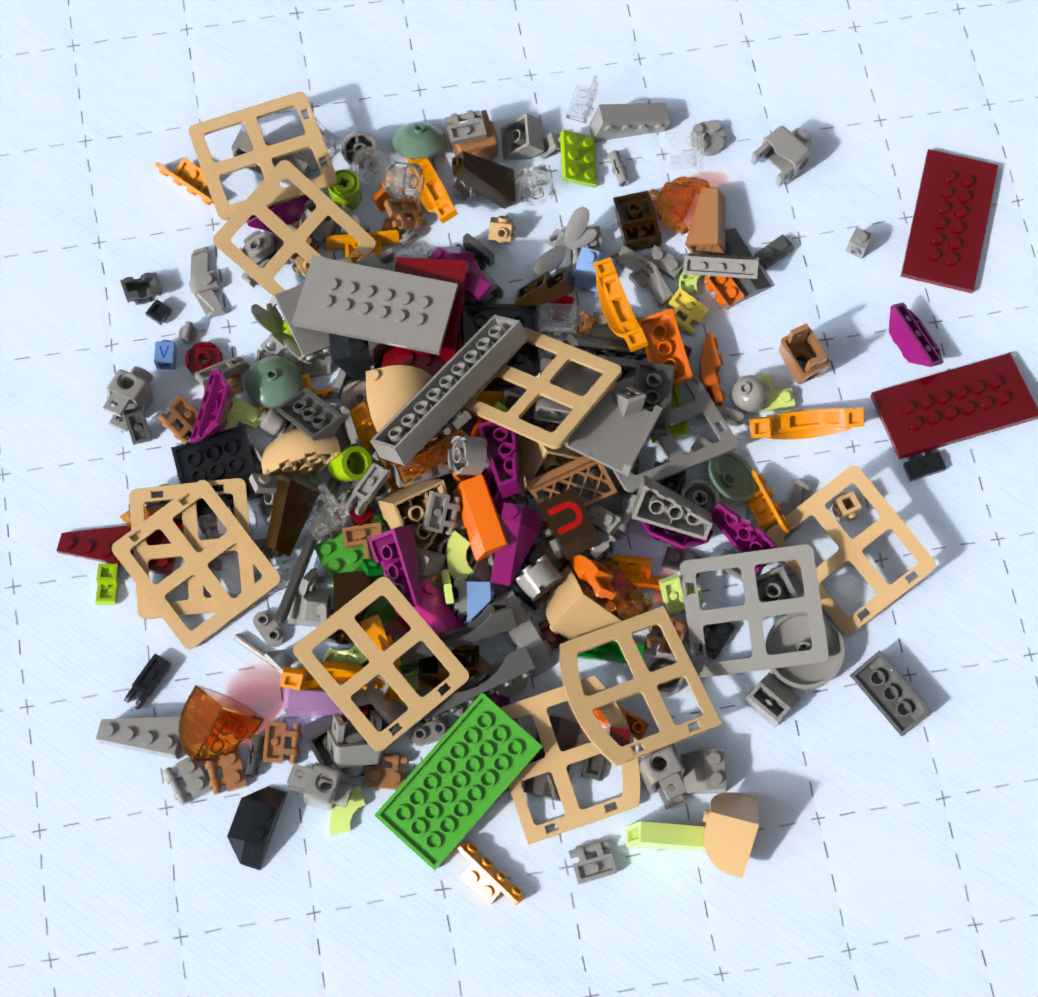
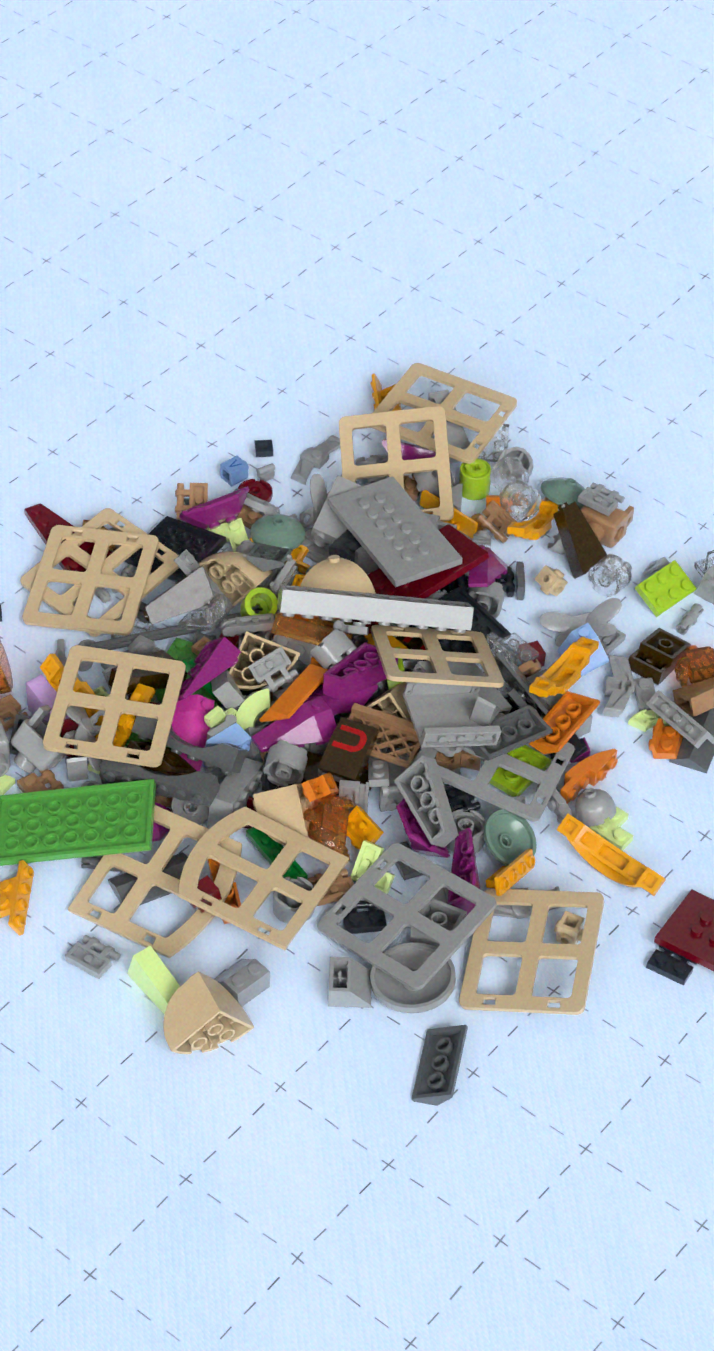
camera: 50 degrees right, 25 degrees down
lime slope [95,563,119,605] -> none
light grey piece [103,366,153,432] -> none
dark grey cylinder [120,272,163,305] -> none
dark grey plate [123,406,152,445] -> none
light grey slope [501,113,544,160] -> none
dark brown slope [514,268,575,306] -> none
dark grey tile [581,741,606,781] -> none
light grey piece [637,746,687,809] -> none
light yellow plate [663,288,709,334] -> none
medium nougat piece [779,323,830,384] -> none

